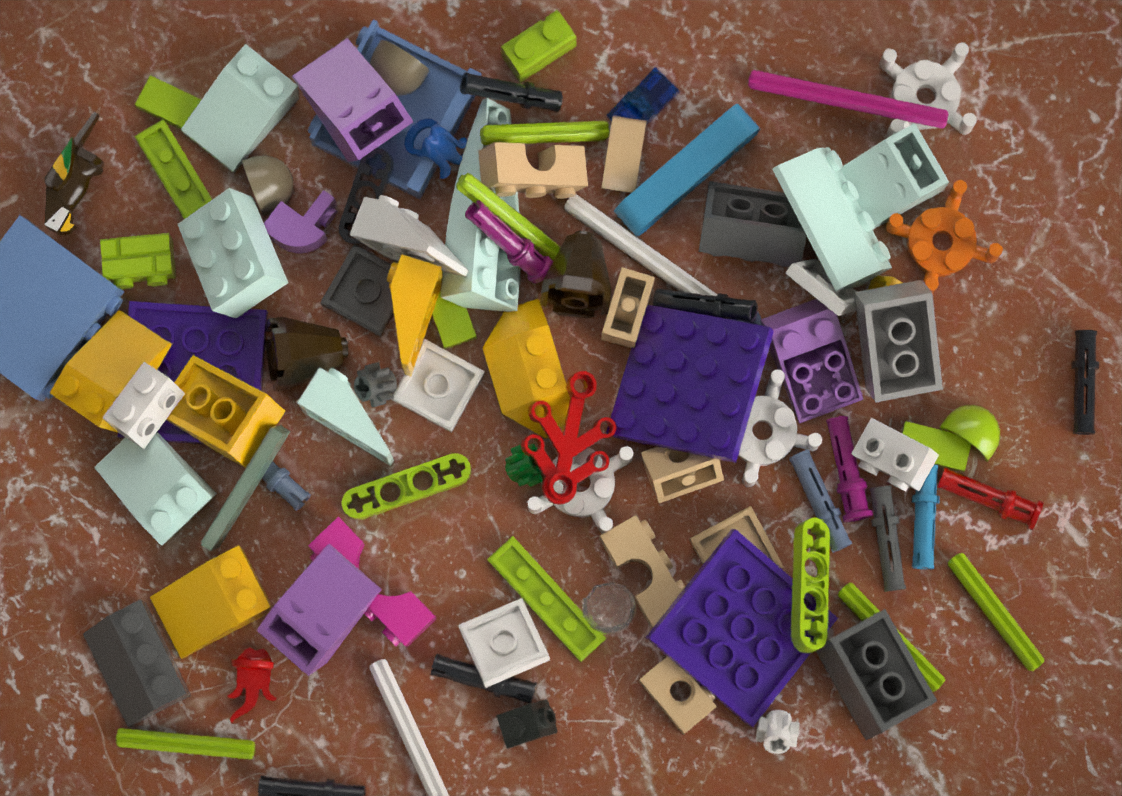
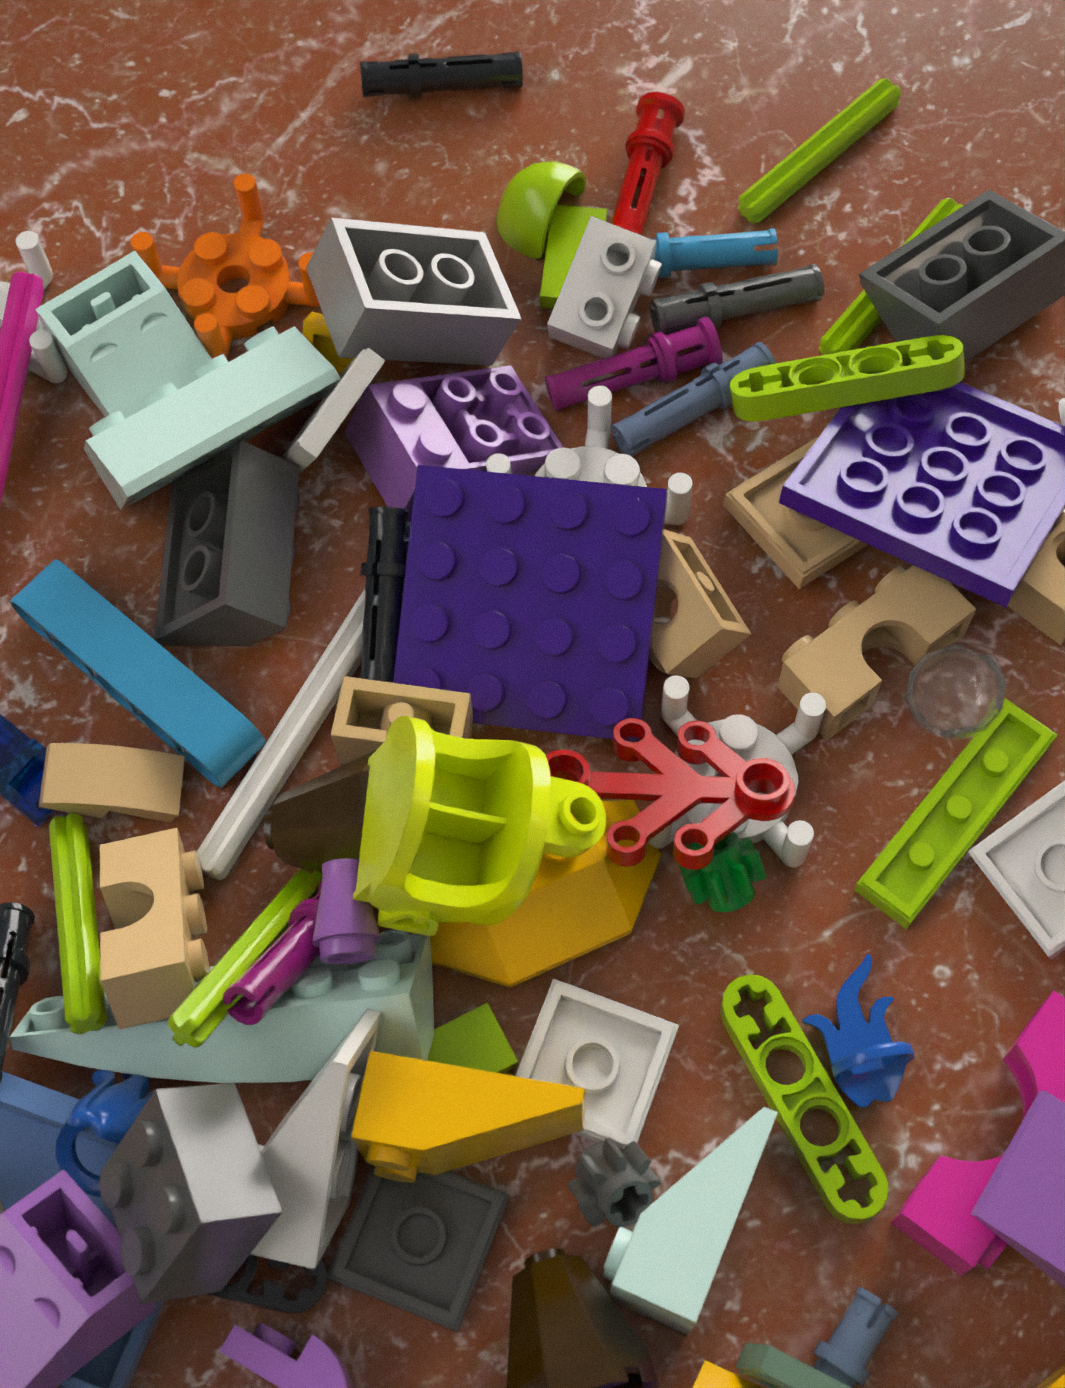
camera: 95 degrees left, 15 degrees down
none -> dark grey brick [100,1083,283,1304]
none -> medium lavender cone [312,859,382,964]
none -> neon yellow animal [353,716,606,936]
none -> blue piece [802,954,915,1109]

